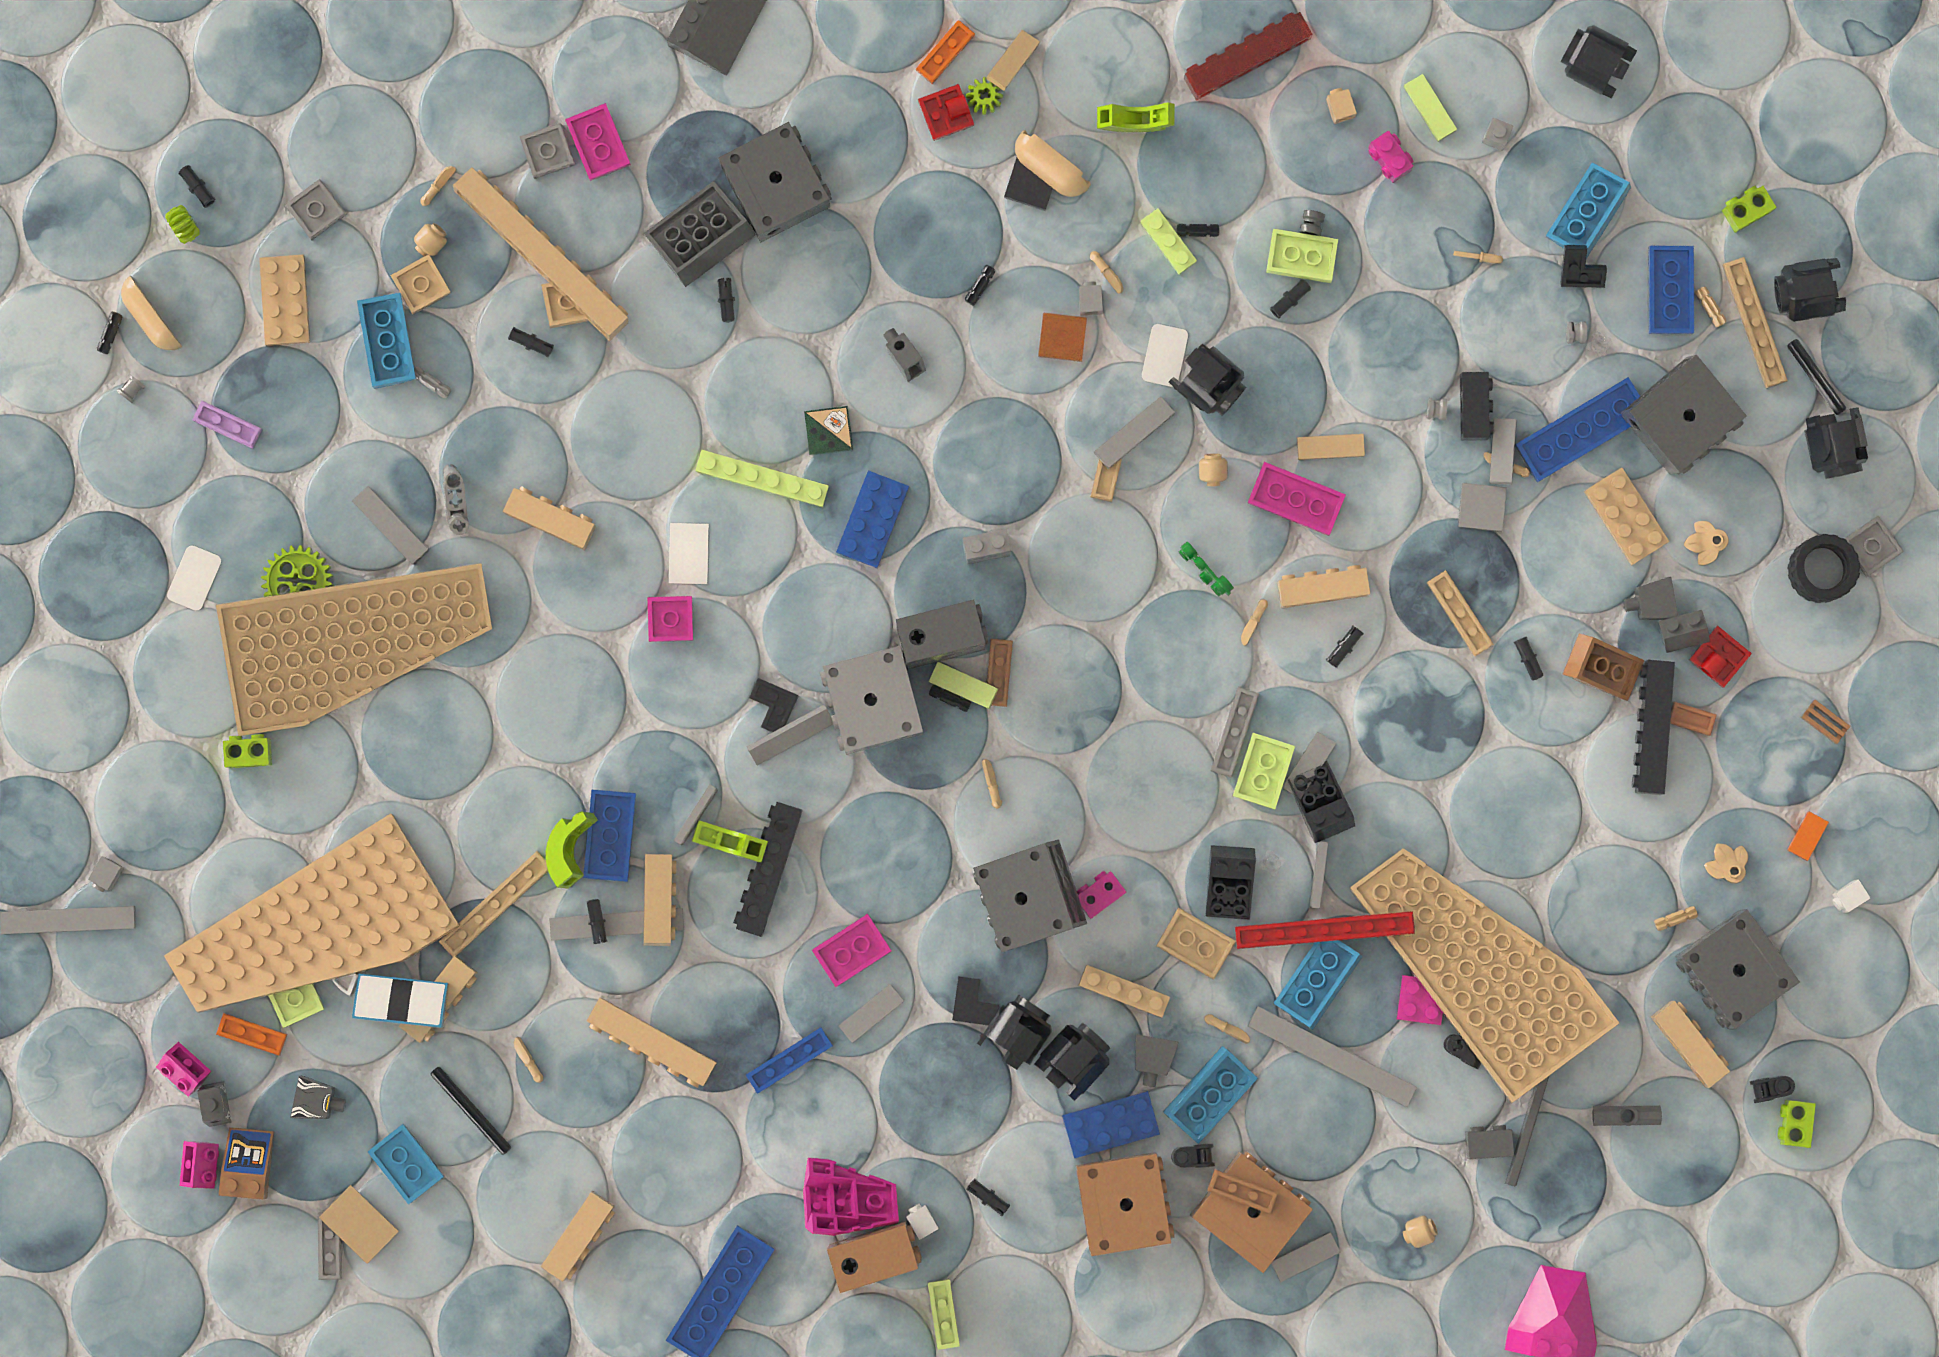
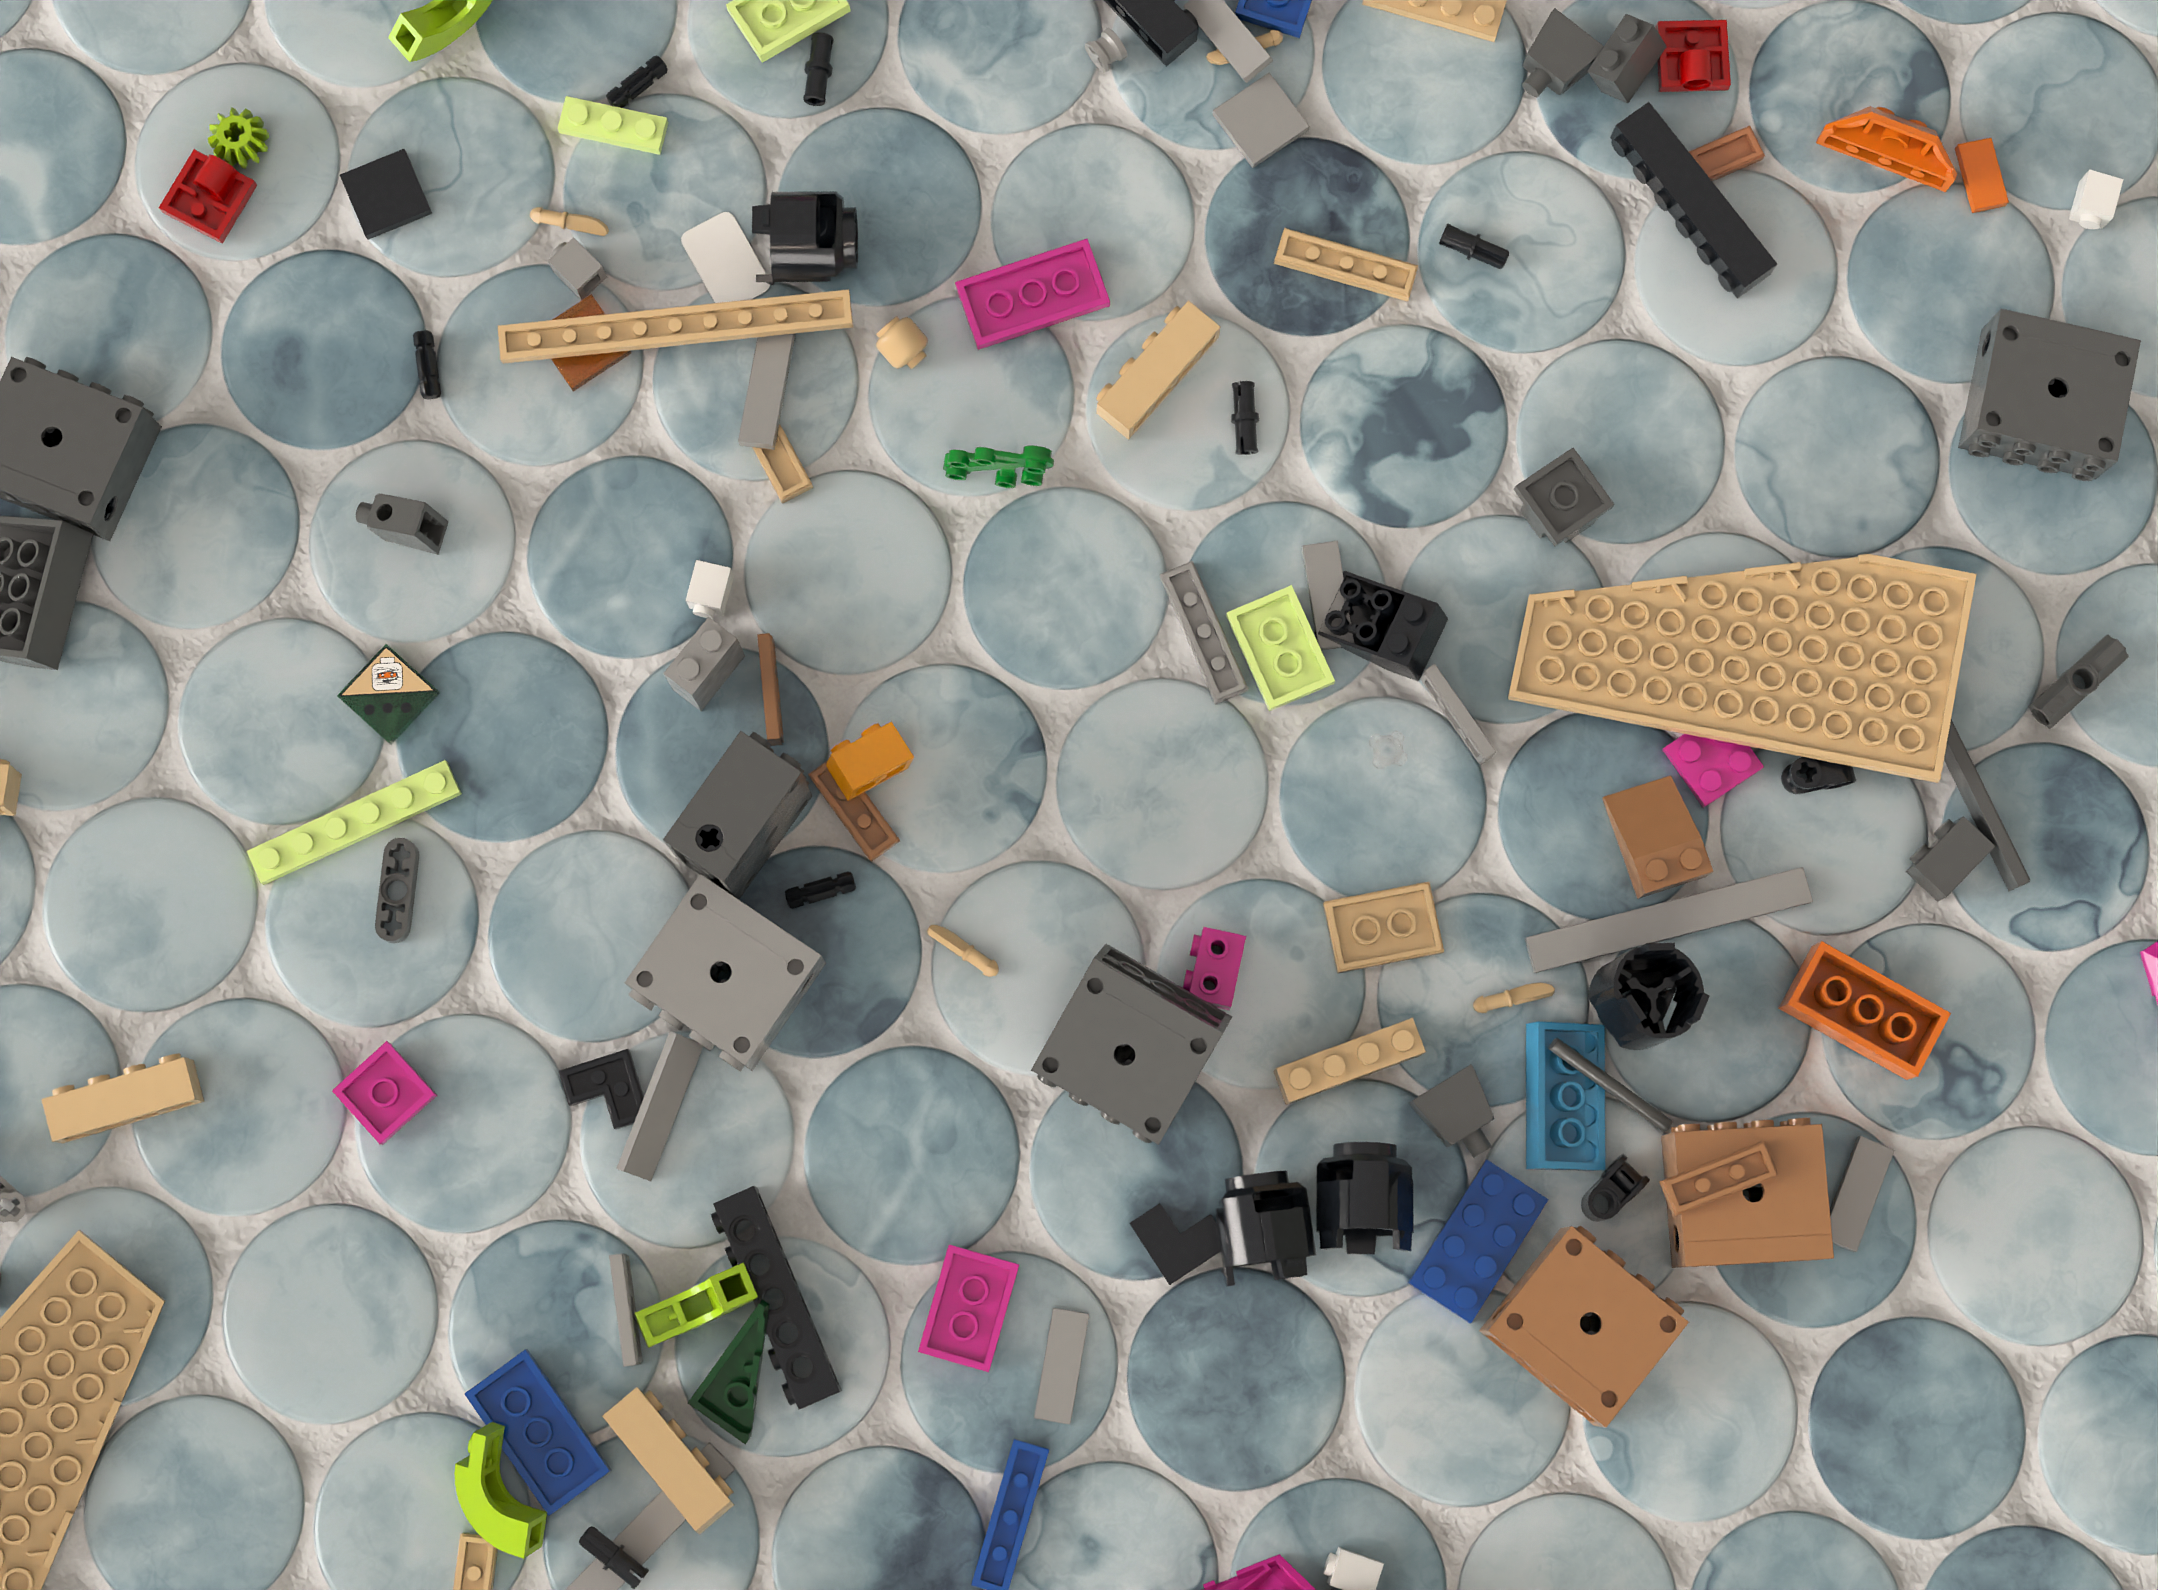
camera: 40 degrees left, 5 degrees down
white sticker [669,523,709,584] -> none
black axle [717,278,735,323] -> none
blue plate [836,470,909,568] -> none
orange tile [916,20,975,84] -> none
yellowish green tile [929,662,998,709] -> none
black pin [966,1178,1010,1216] -> none
tan tile [986,30,1040,91] -> none
tan brick [1015,130,1091,197] -> none
black slope [1206,845,1256,920] -> none
red tile [1235,911,1415,949] -> none
tan piece [1241,599,1268,646] -> none
dark azure slope [1274,940,1362,1030] -> none
tan tile [1297,434,1365,460] -> none
tan head [1403,1216,1438,1248] -> none
medium nougat slope [1563,634,1644,701] -> none
tan brick [1651,1001,1730,1088] -> none
tan axle [1654,906,1698,931] -> none
tan plate [1704,843,1748,884] -> none
medium nougat tile [1801,700,1851,744] -> none
none -> dark grey beam [375,838,419,943]
none -> tan plate [498,289,853,364]
none -> white brick [686,560,734,619]
none -> dark green wing [688,1299,770,1445]
none -> medium nougat tile [757,633,784,746]
none -> light orange brick [826,721,914,801]
none -> dark grey panel [1513,447,1615,547]
none -> dark grey bar [1548,1038,1672,1132]
none -> black piece [1588,943,1710,1050]
none -> medium nougat slope [1602,775,1714,899]
none -> orange brick [1778,941,1951,1080]
none -> orange wedge [1816,106,1957,192]

